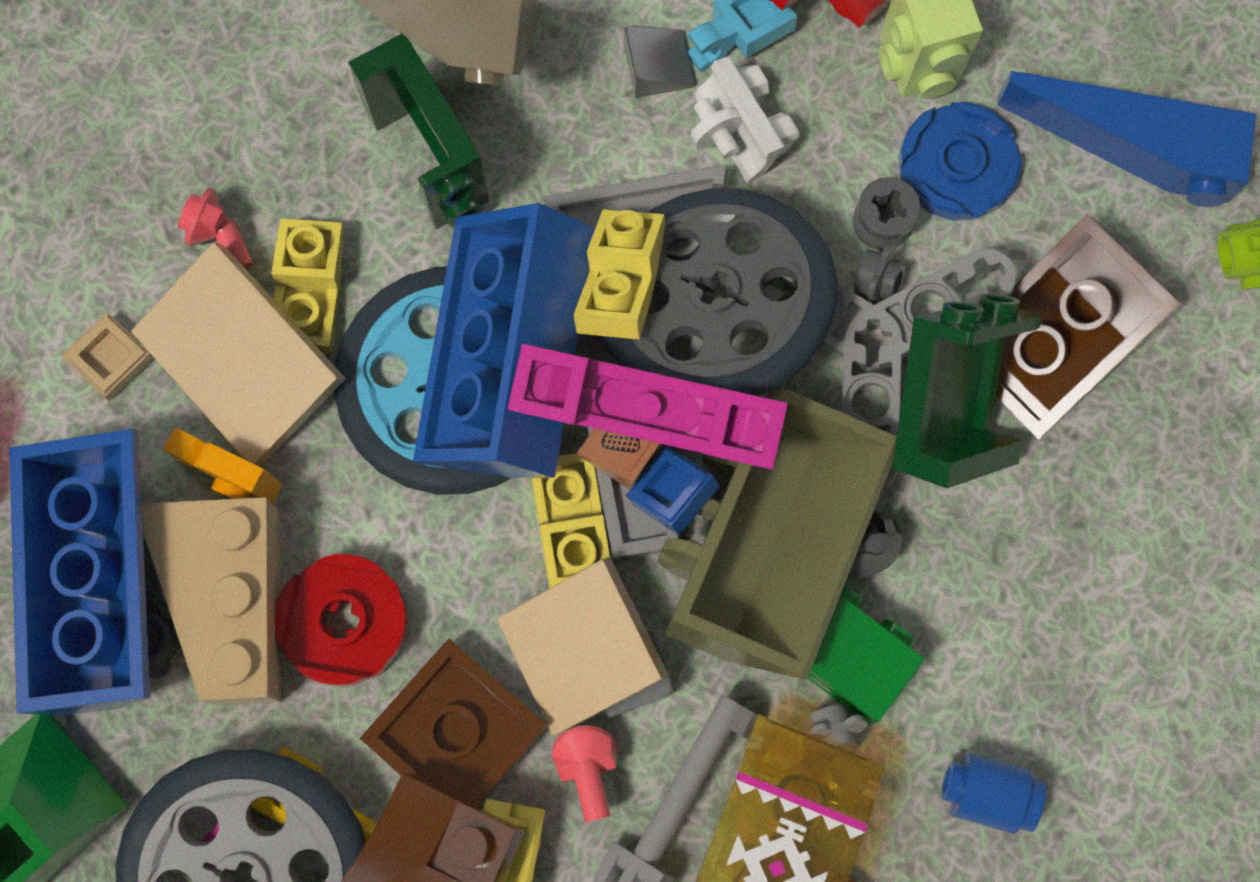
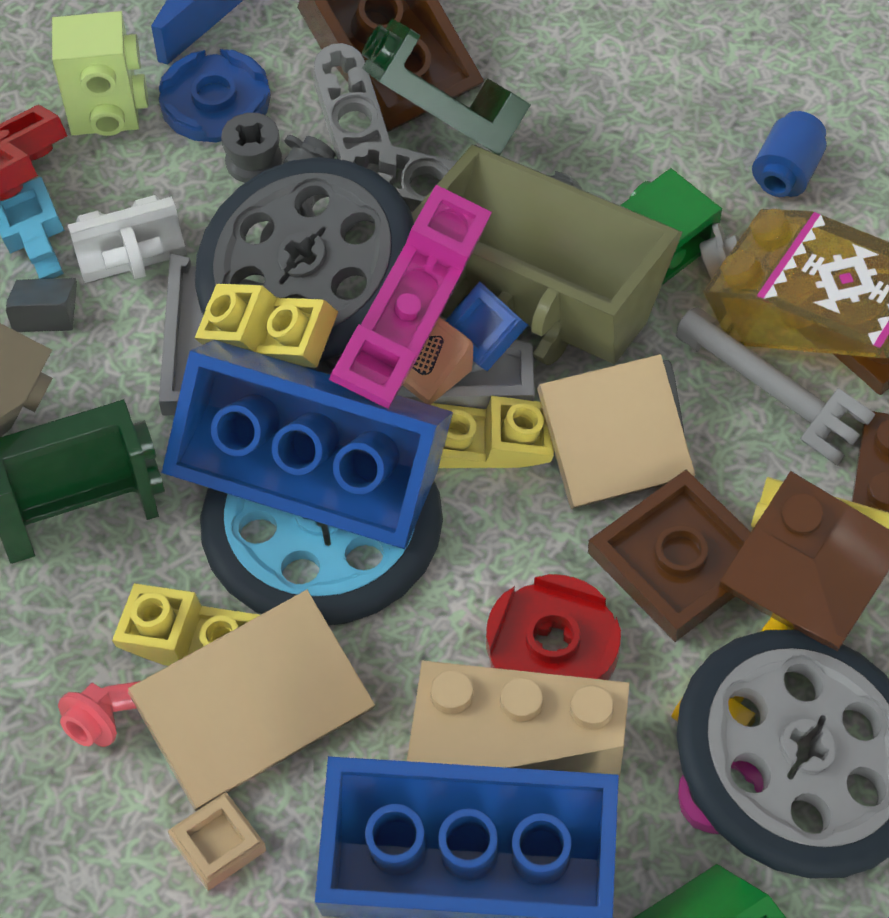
camera: 75 degrees left, 20 degrees down
light orange plate [162,428,283,503] -> none
coral plate [552,725,618,823] -> none

